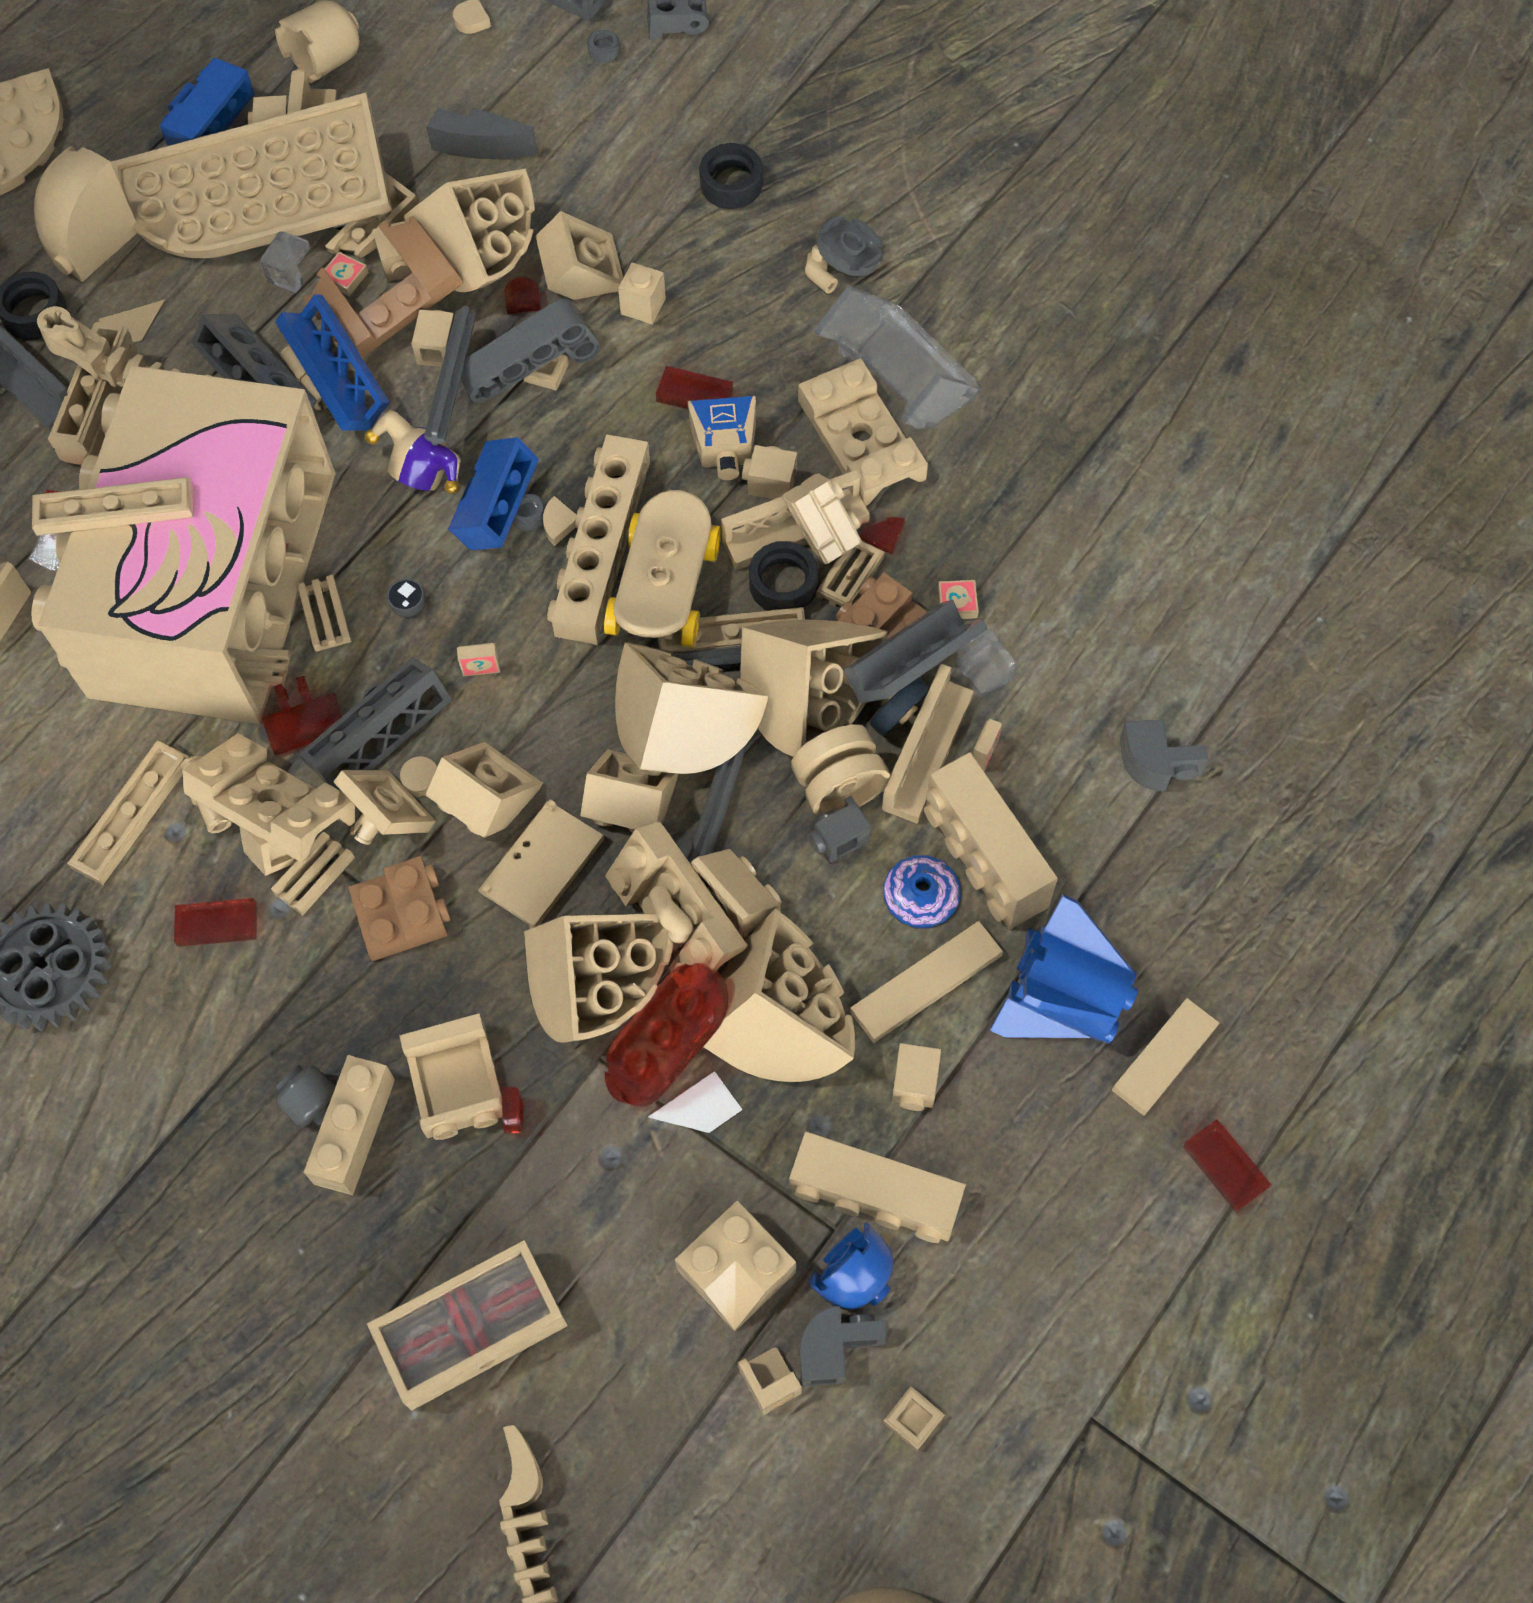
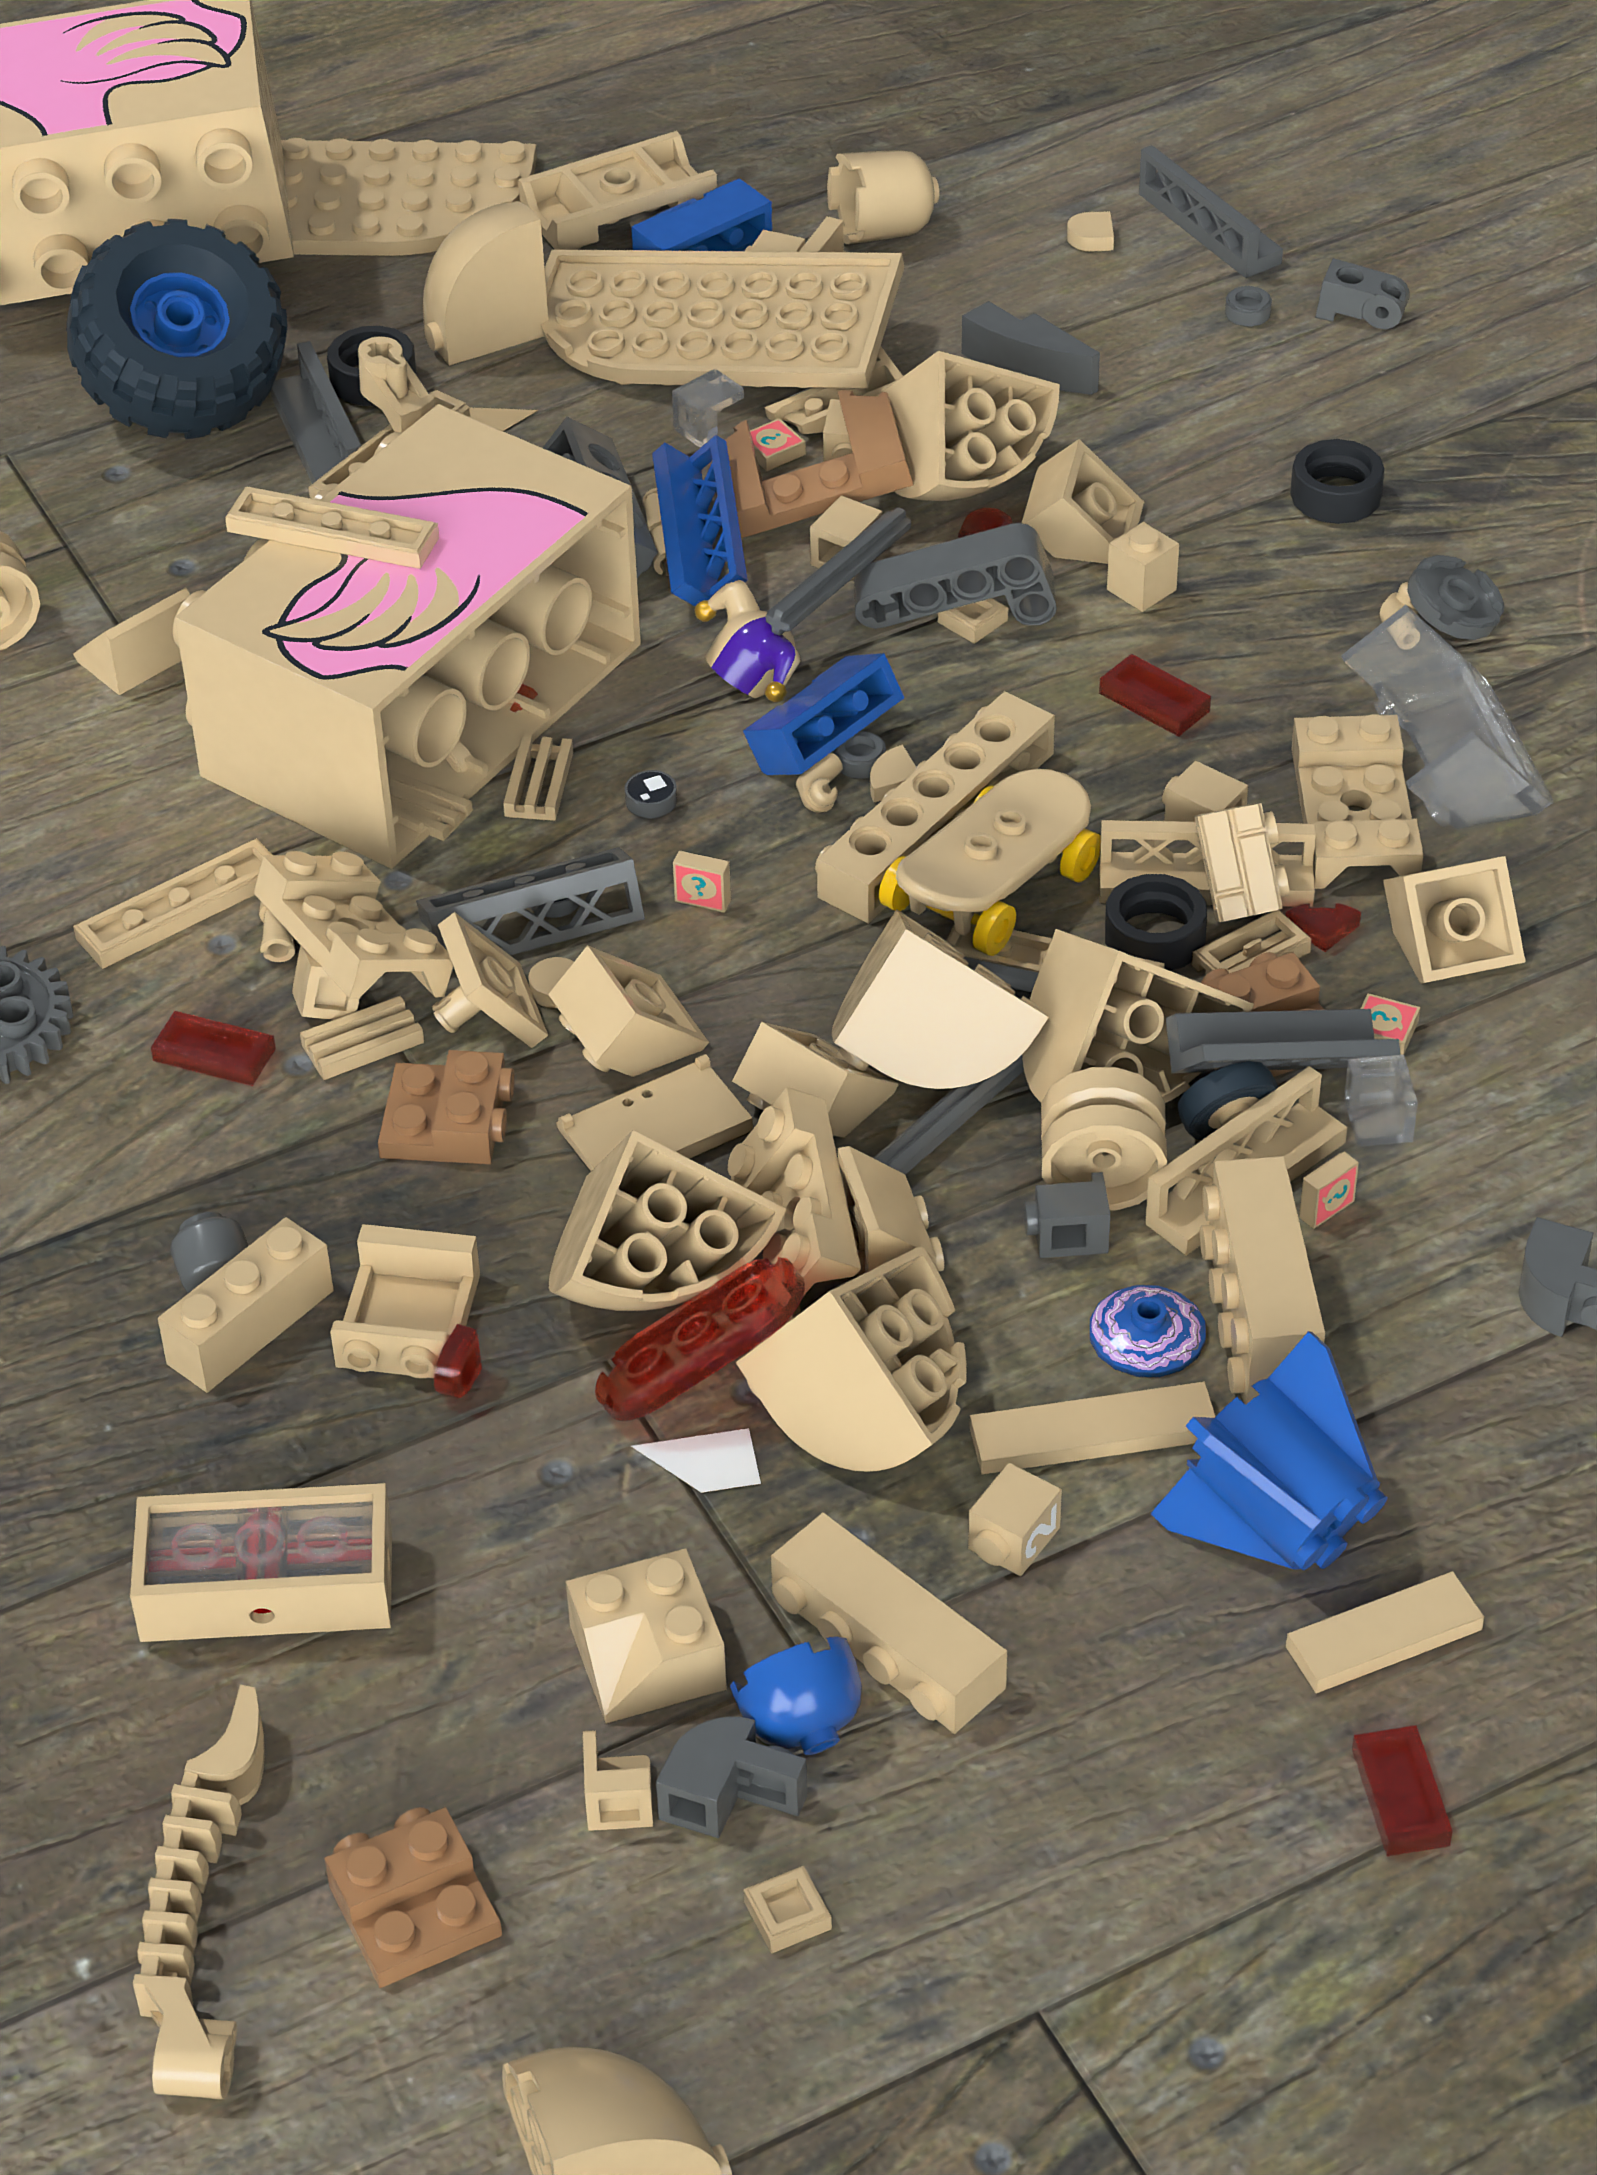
camera: 25 degrees right, 20 degrees down
clear red hinge [261,676,342,756] -> none
tan arm [649,886,693,943] -> none
torso [688,396,756,480] -> none
none -> medium nougat plate [324,1807,502,1988]
none -> tan piece [518,131,717,250]
none -> tan arm [796,752,843,813]
none -> tan slope [1383,856,1526,983]

